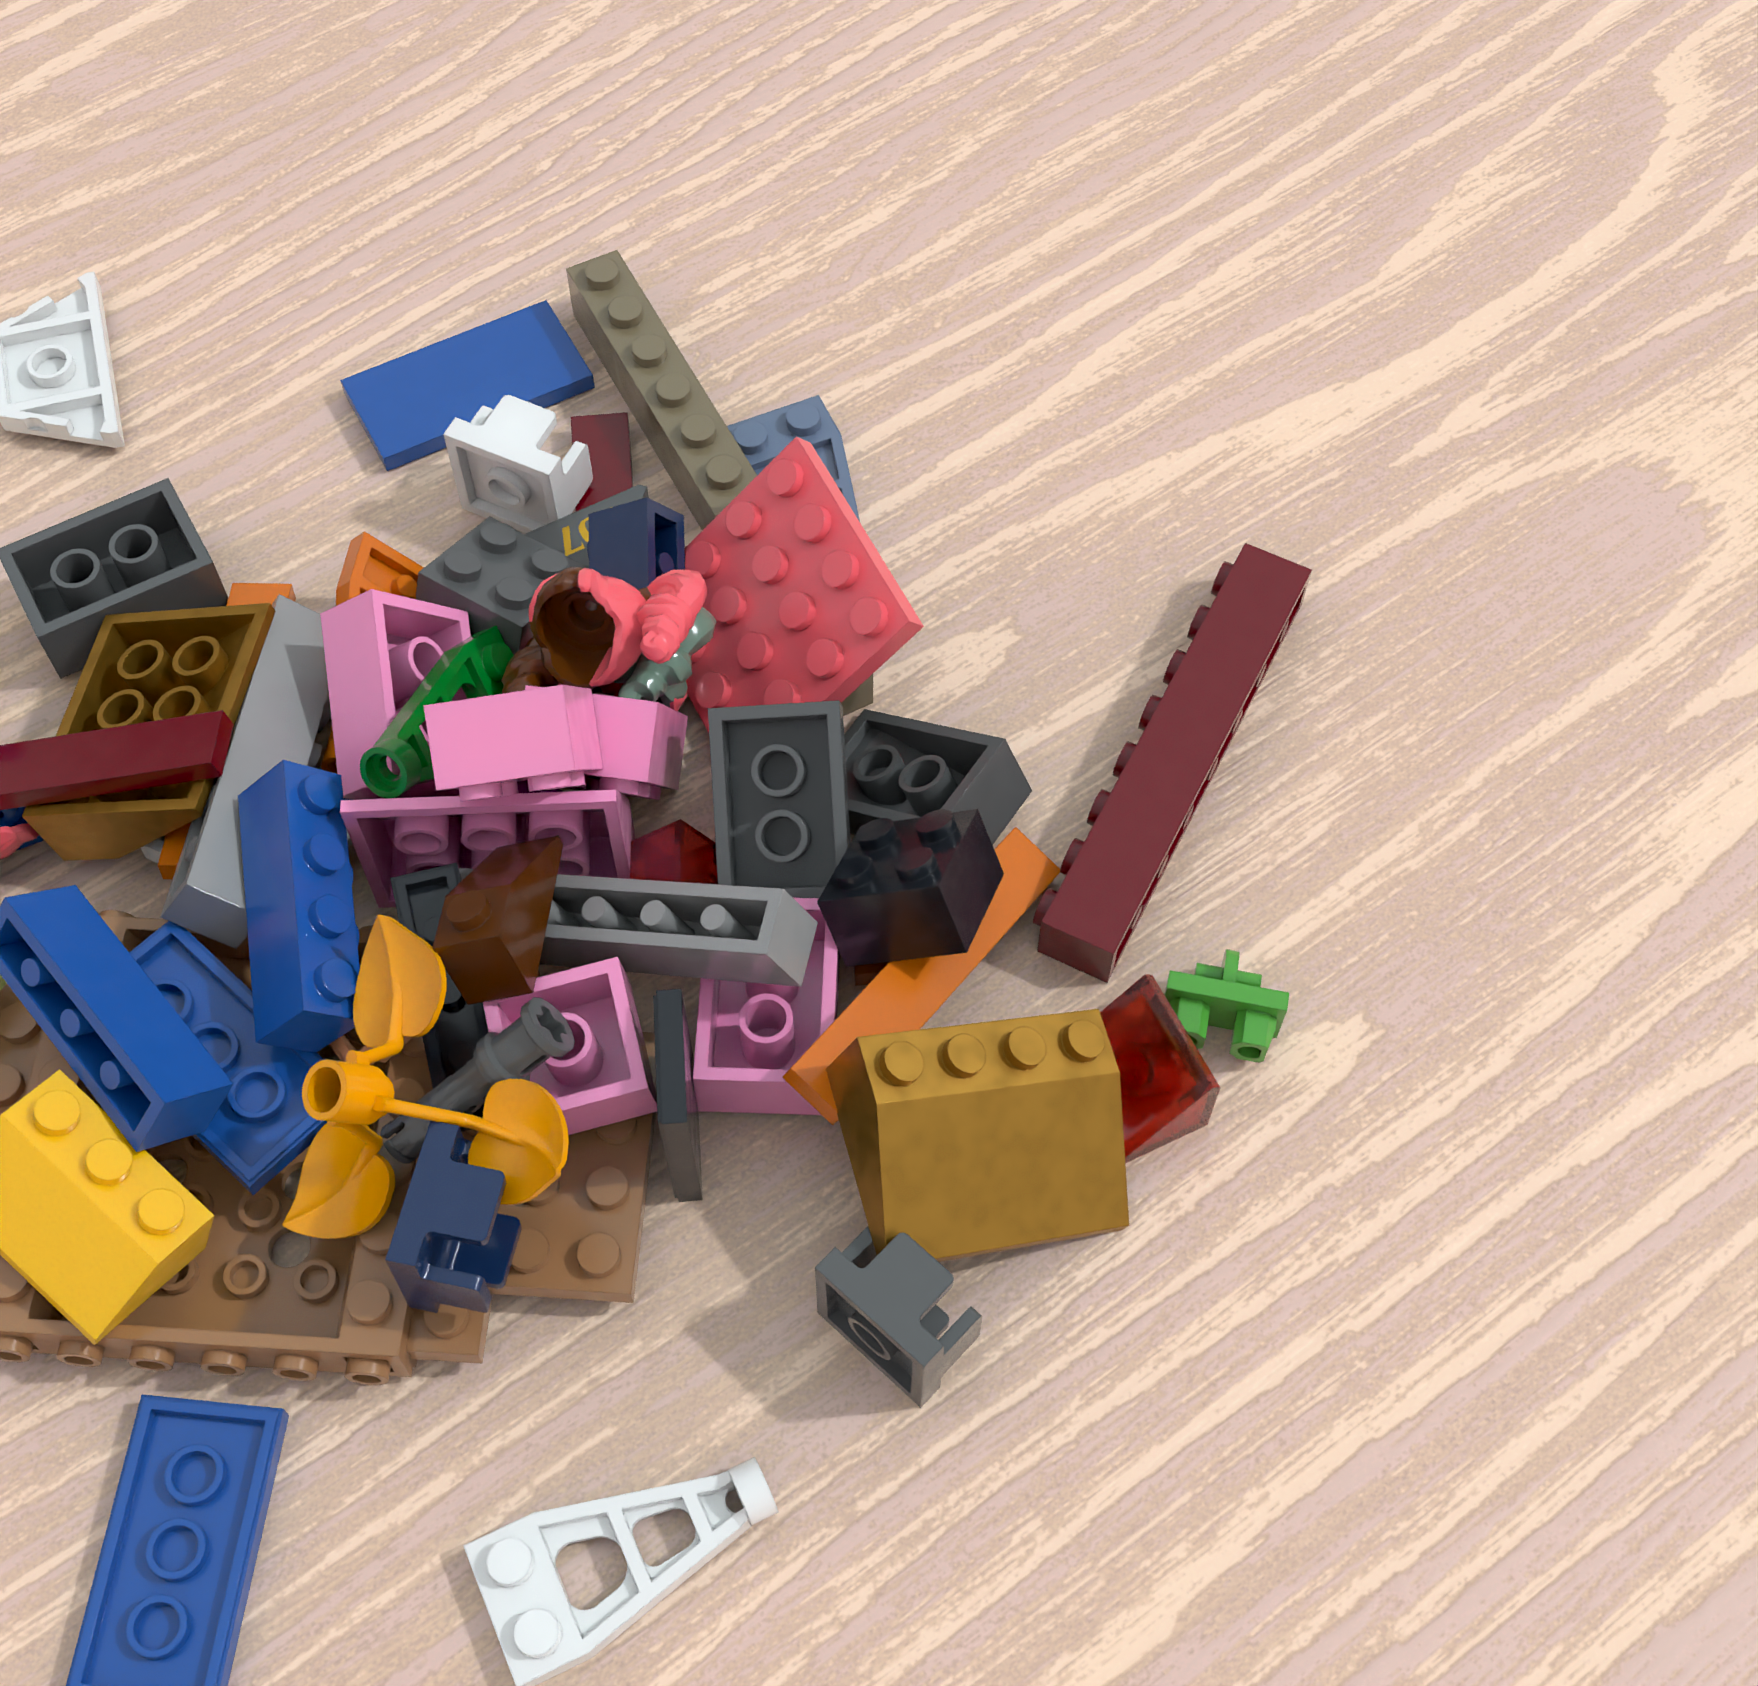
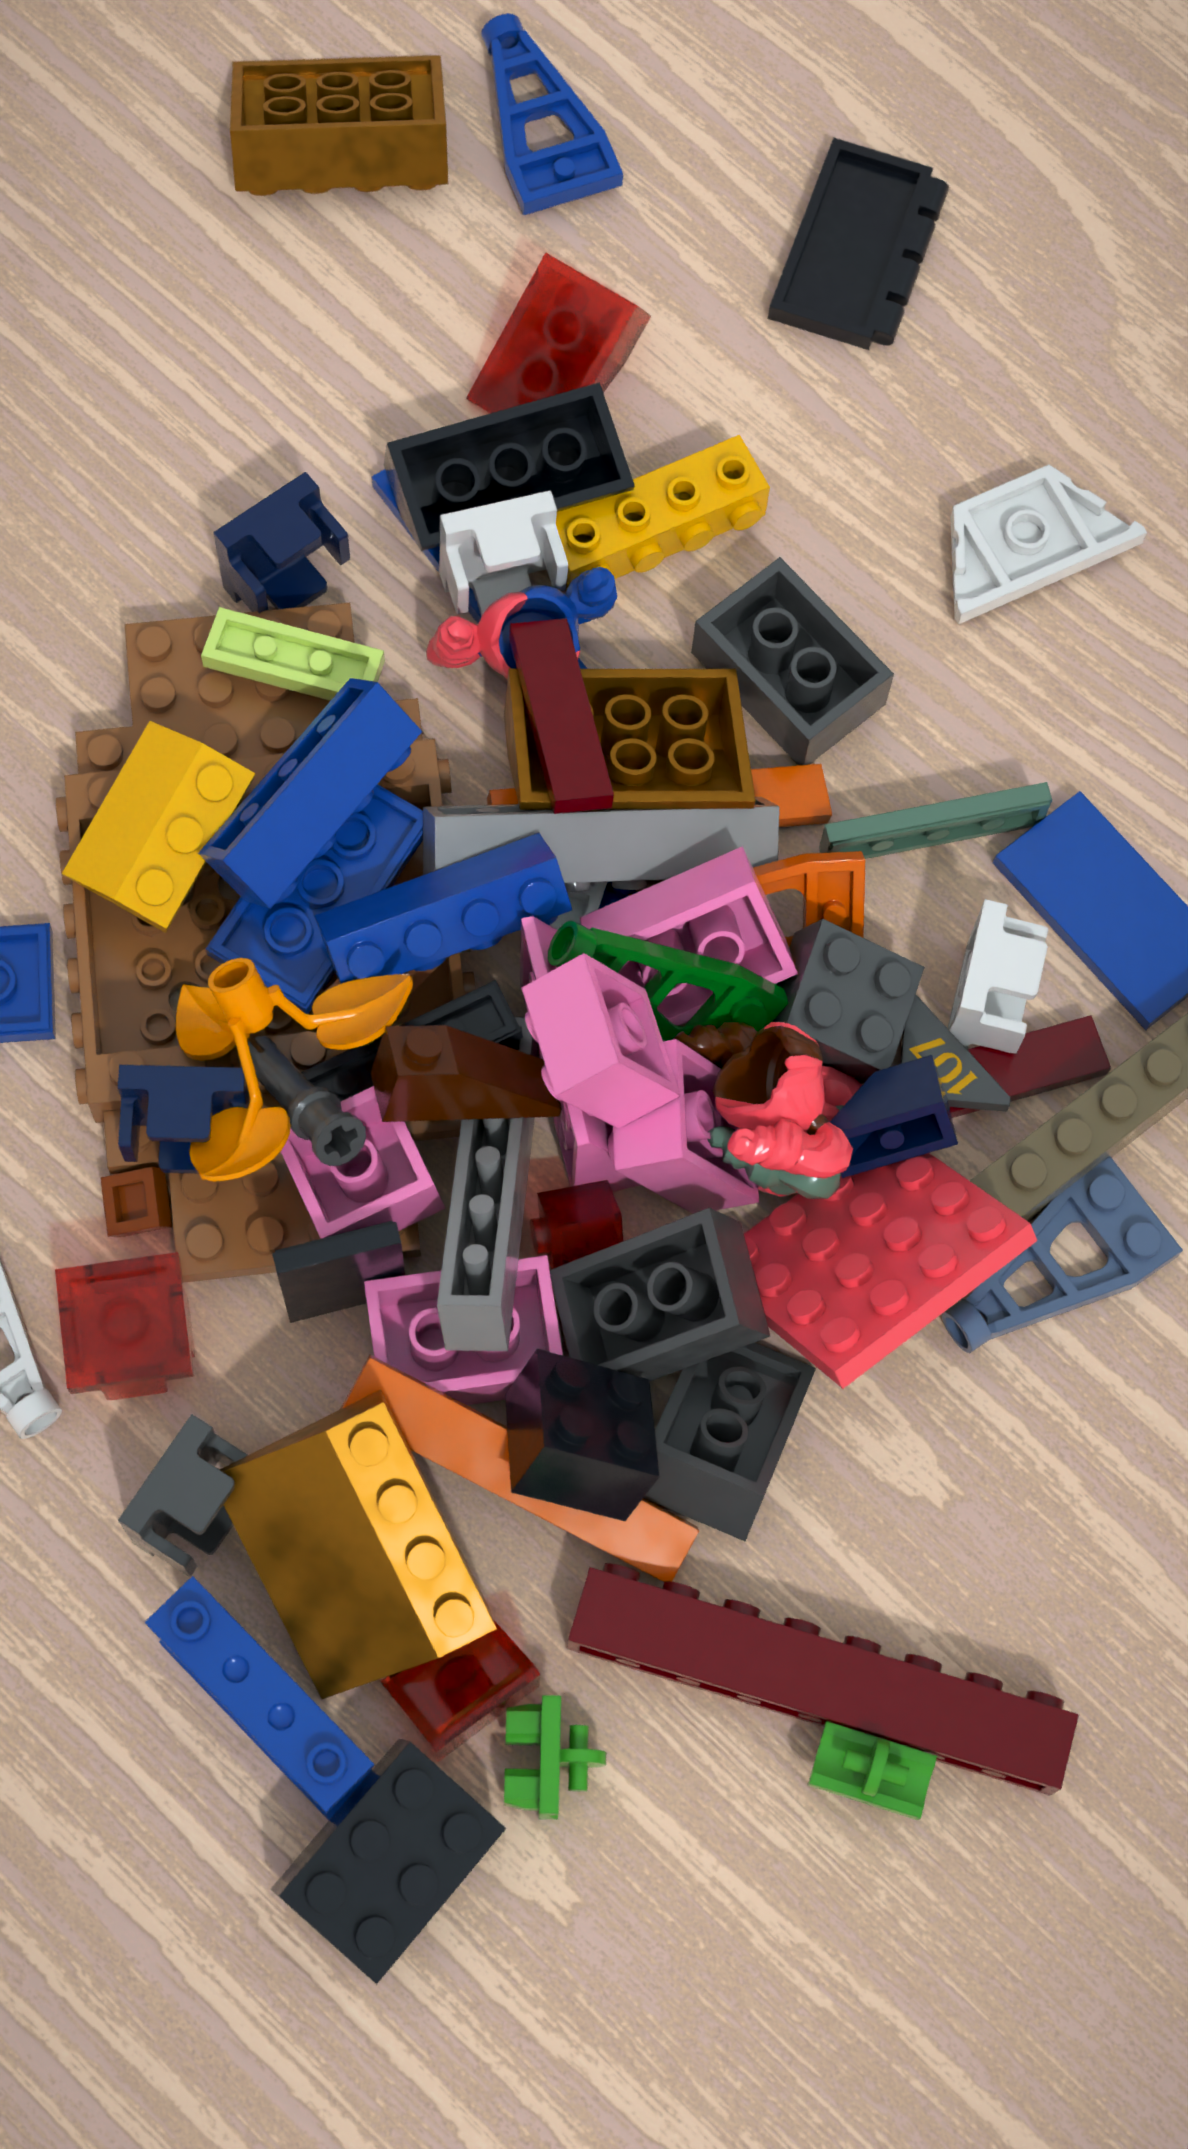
camera: 75 degrees right, 10 degrees up
none -> clear red panel [55,1252,195,1400]
none -> dark orange plate [100,1167,172,1237]
none -> blue fence [144,1576,375,1821]
none -> black brick [271,1738,506,1984]
none -> bright green hips [808,1721,937,1820]
none -> sand green tile [819,782,1052,859]

